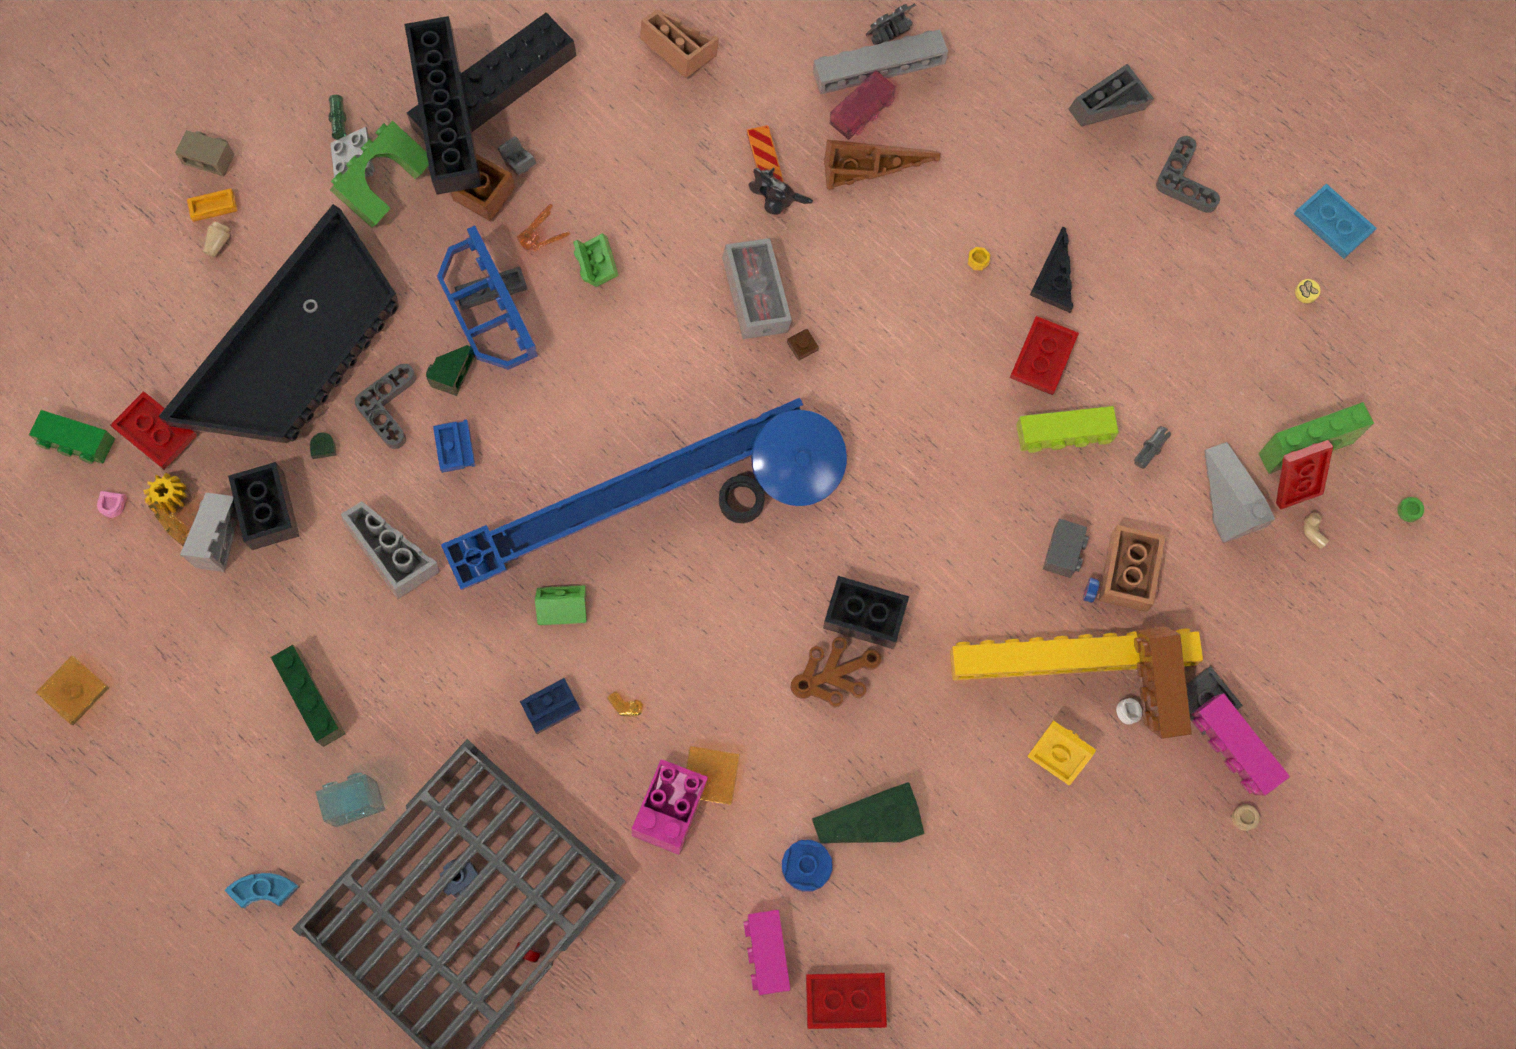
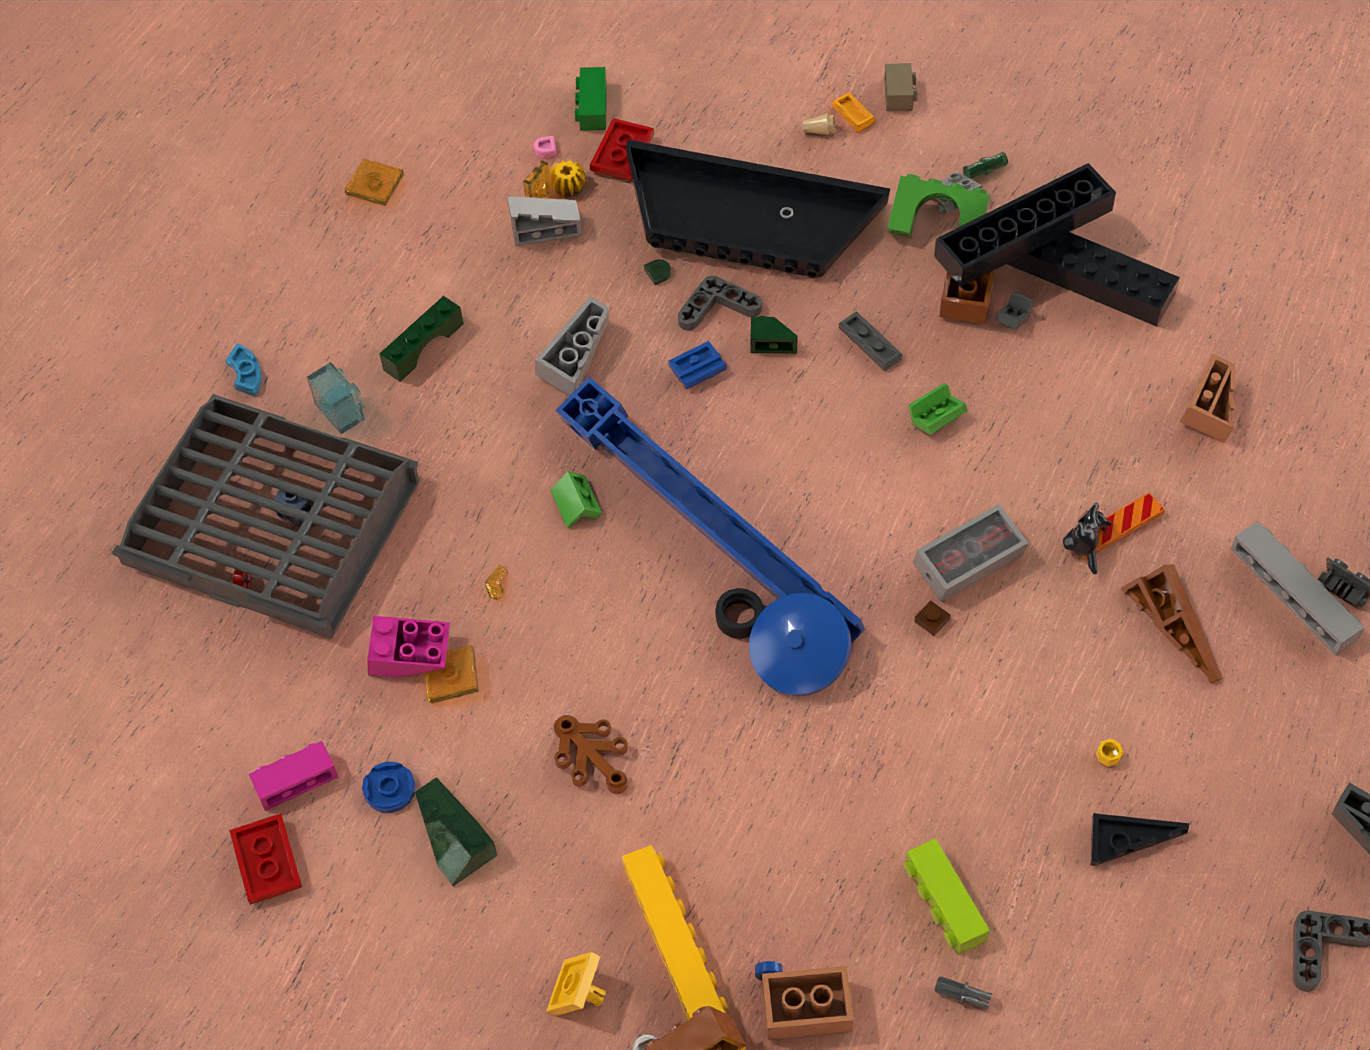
camera: 75 degrees right, 15 degrees down
black brick [228,462,299,550] -> none
blue plate [437,226,538,370] -> none
clear orange plant [516,204,570,252] -> none
dark blue plate [520,678,581,734] -> none
black brick [823,576,909,649] -> none
clear pink brick [829,71,896,140] -> none
red plate [1010,316,1079,395] -> none
dark grey brick [1043,519,1089,578] -> none

